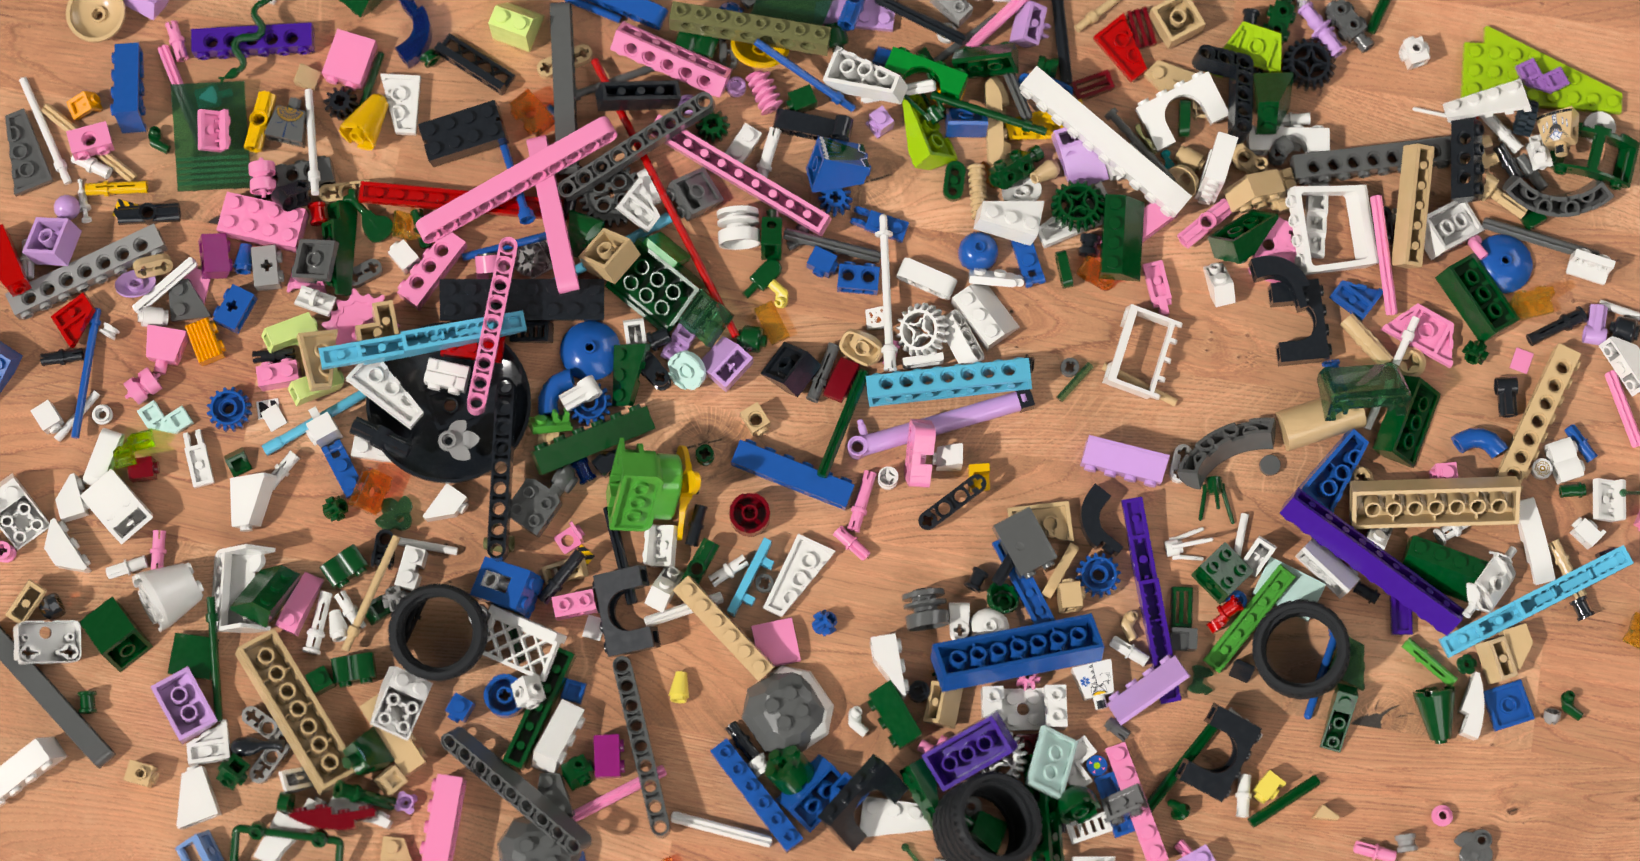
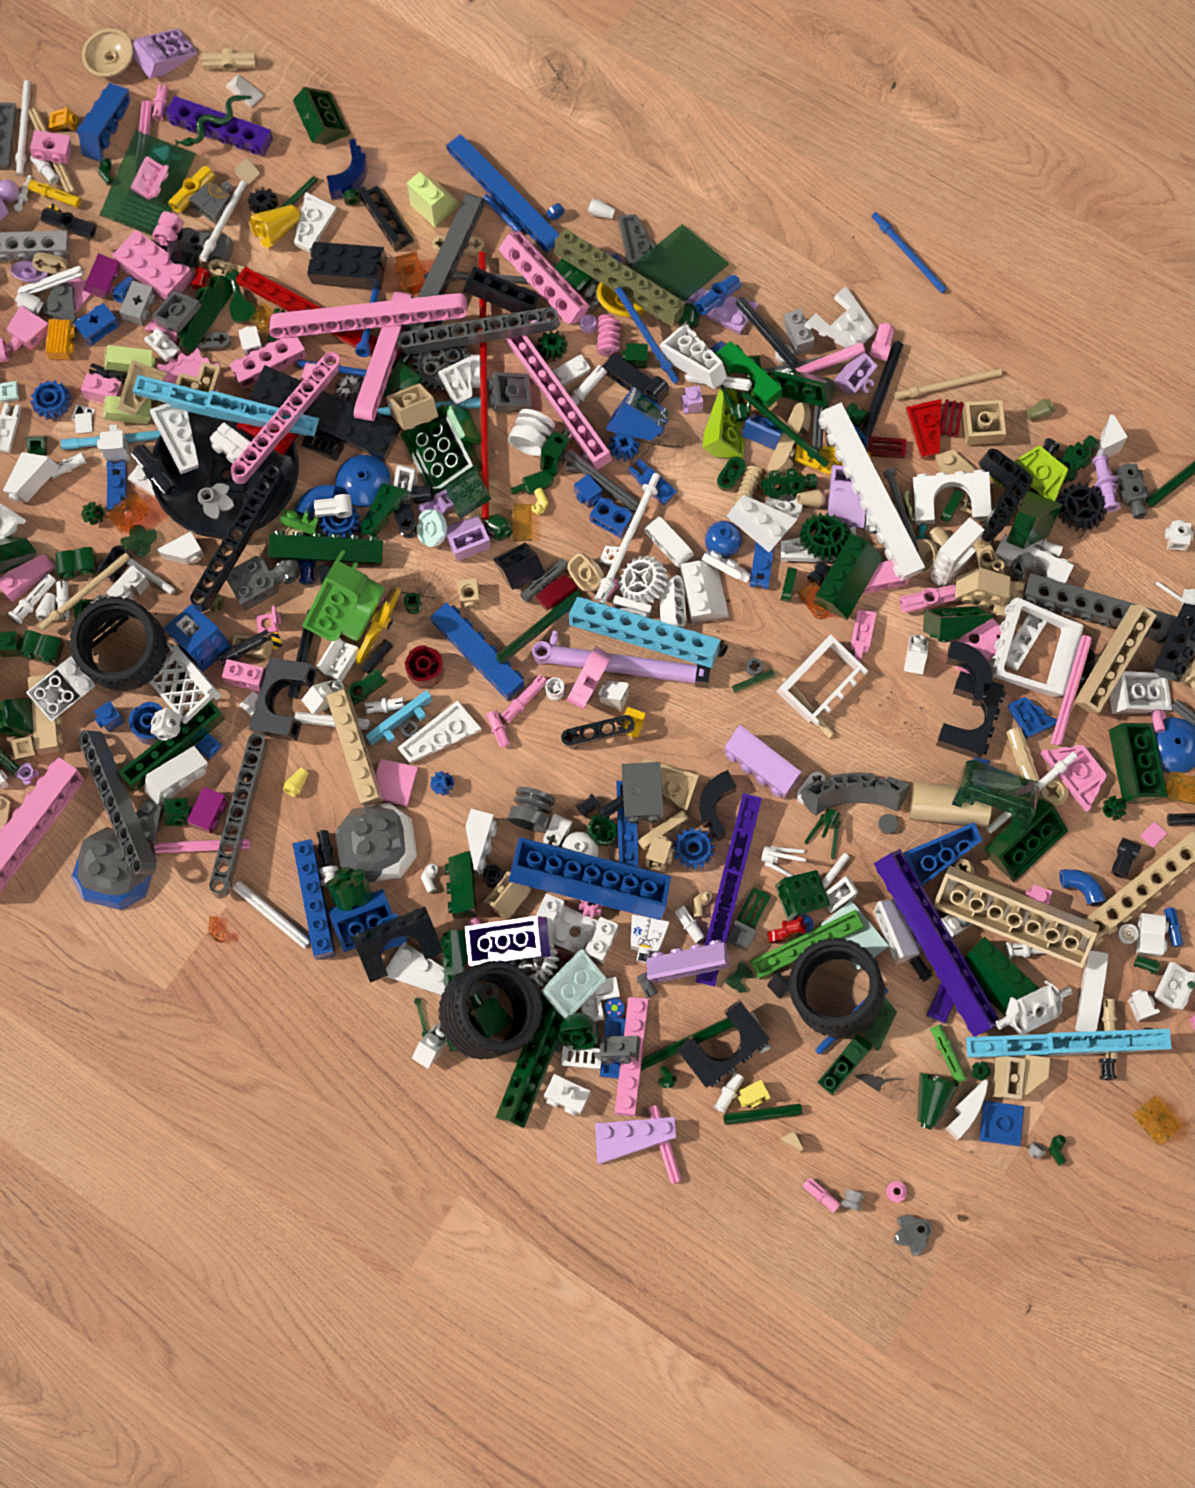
camera: 30 degrees right, 5 degrees down
bright pink brick [322,29,378,90] -> none

